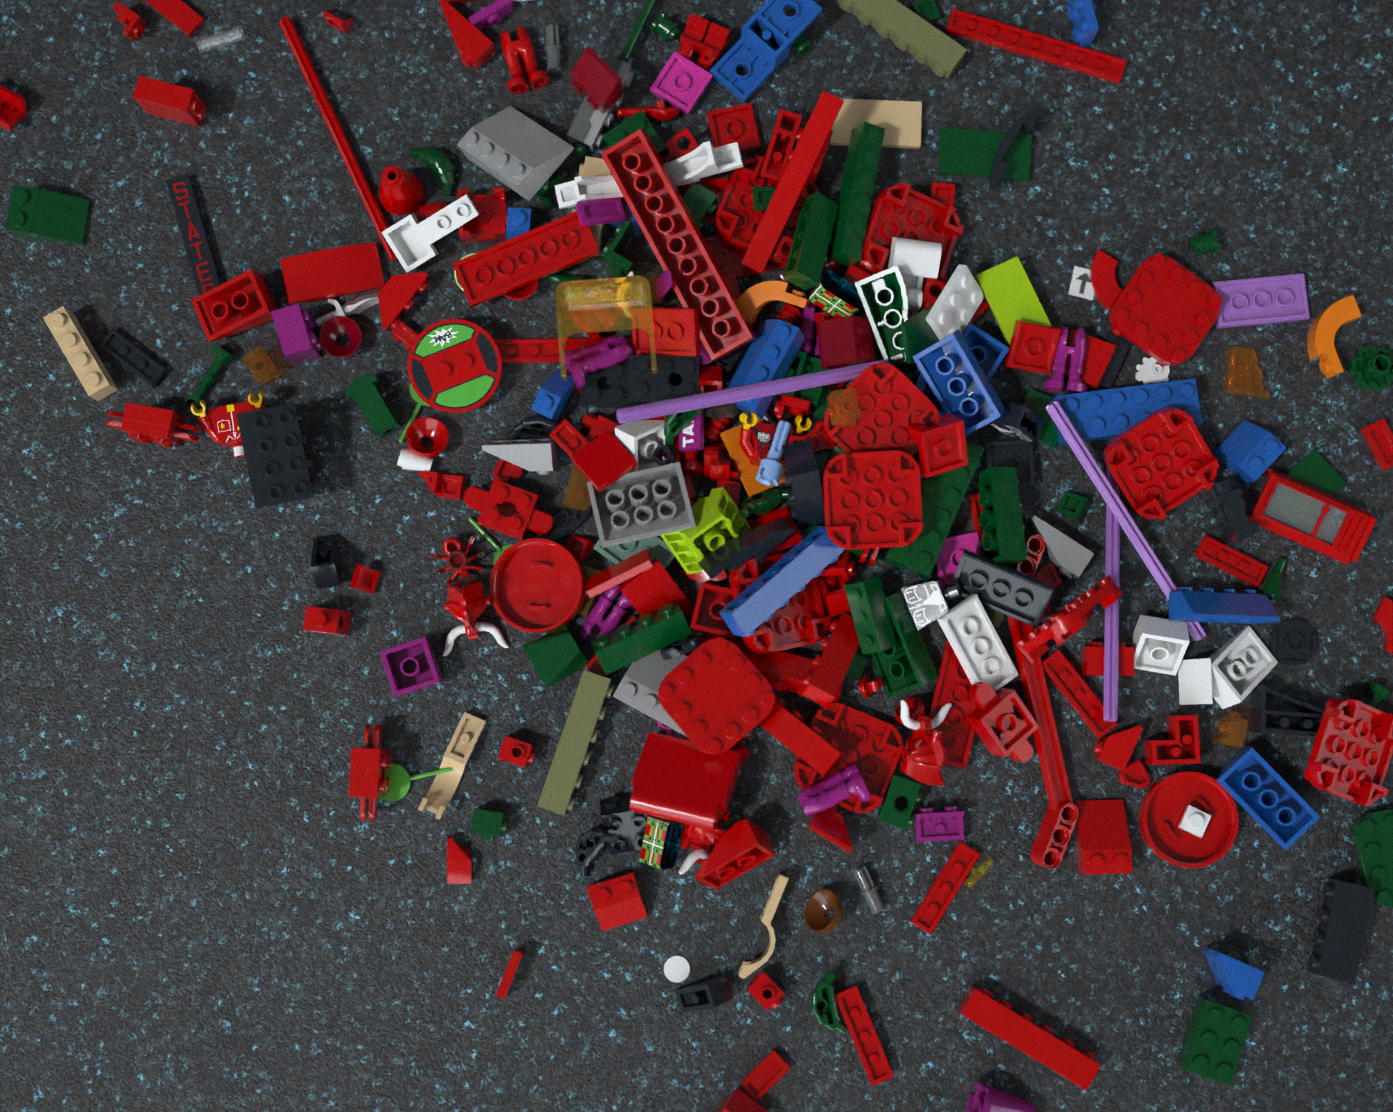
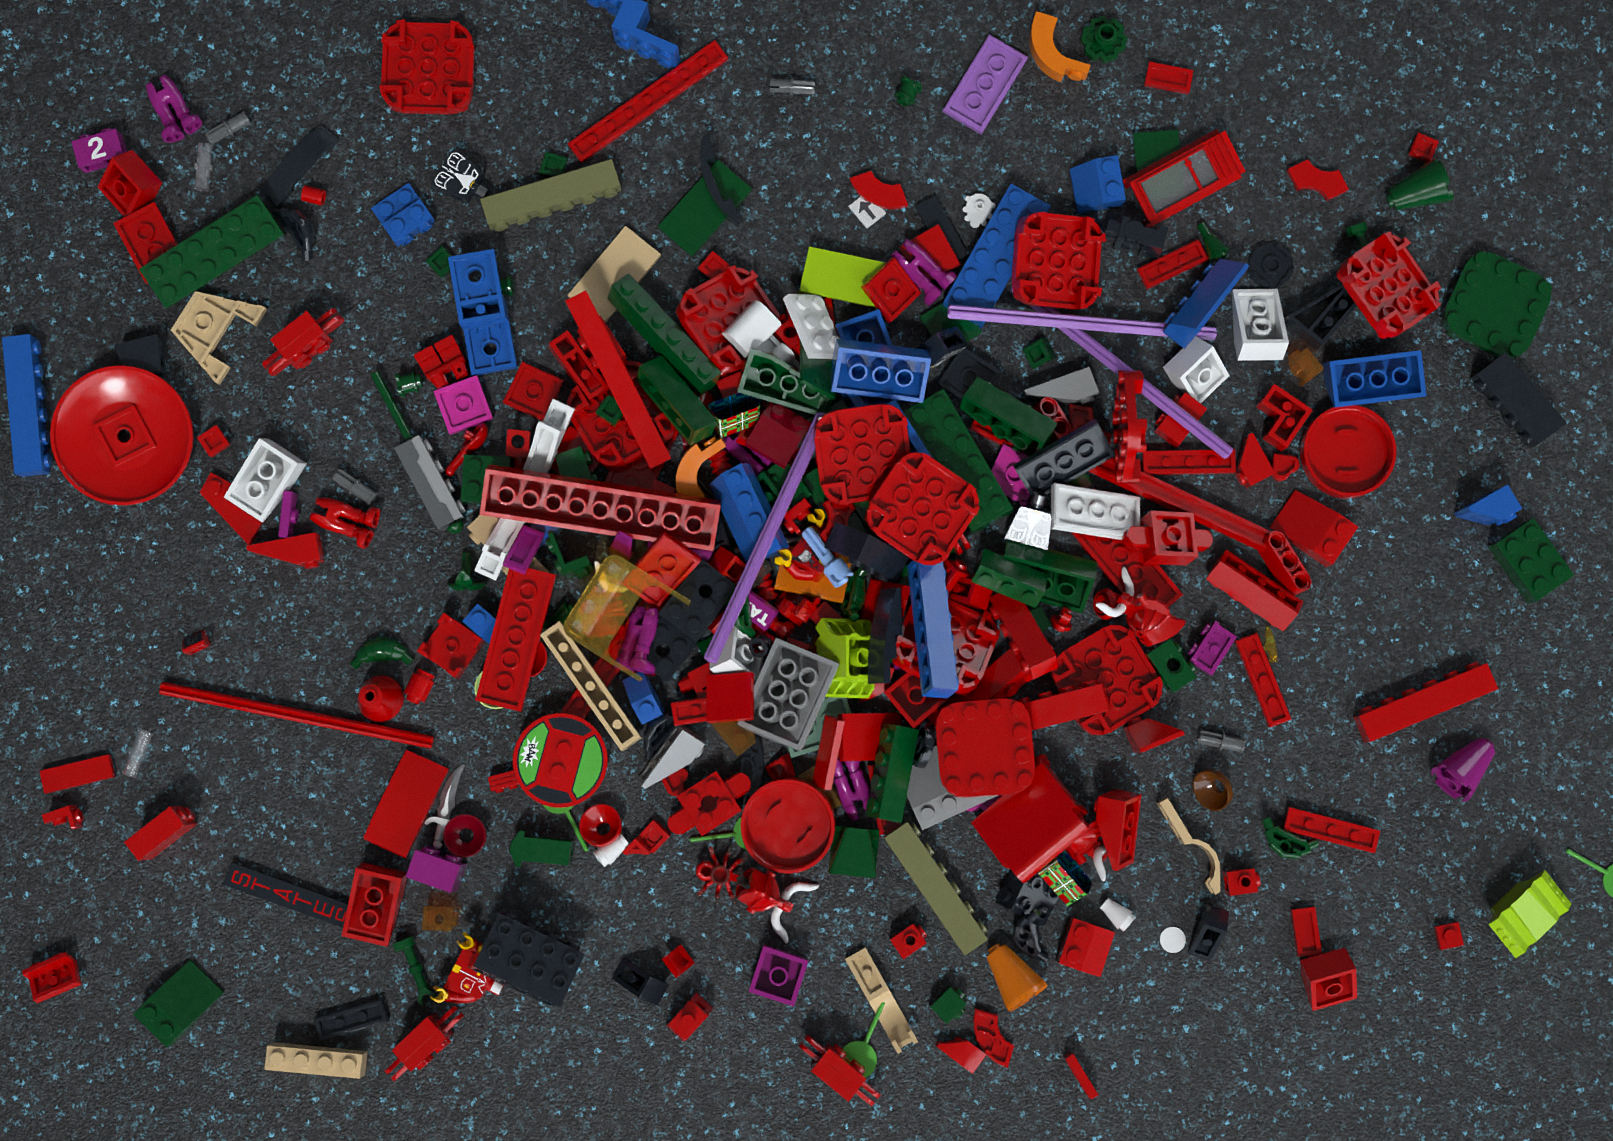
camera: 55 degrees left, 0 degrees up
red slope [378,272,429,332] -> none
white plate [381,194,480,273] -> none
light grey slope [457,106,574,201] -> none
dark red slope [570,46,623,114] -> none
magenta piece [797,763,871,816] -> none
clear orange brick [827,388,860,427] -> none
red panel [907,413,968,478] -> none
red plate [1108,253,1222,367] -> none
white sticker [1178,658,1213,705] -> none
white plate [1178,805,1211,838] -> none
clear orange wing [1224,346,1270,400] -> none
none -> tan brick [540,621,642,751]
none -> dark grey axle [770,77,816,96]
none -> red tile [973,1008,1014,1068]
none -> orange cone [986,943,1048,1012]
none -> white cone [1100,898,1136,932]
none -> red brick [1206,550,1304,631]

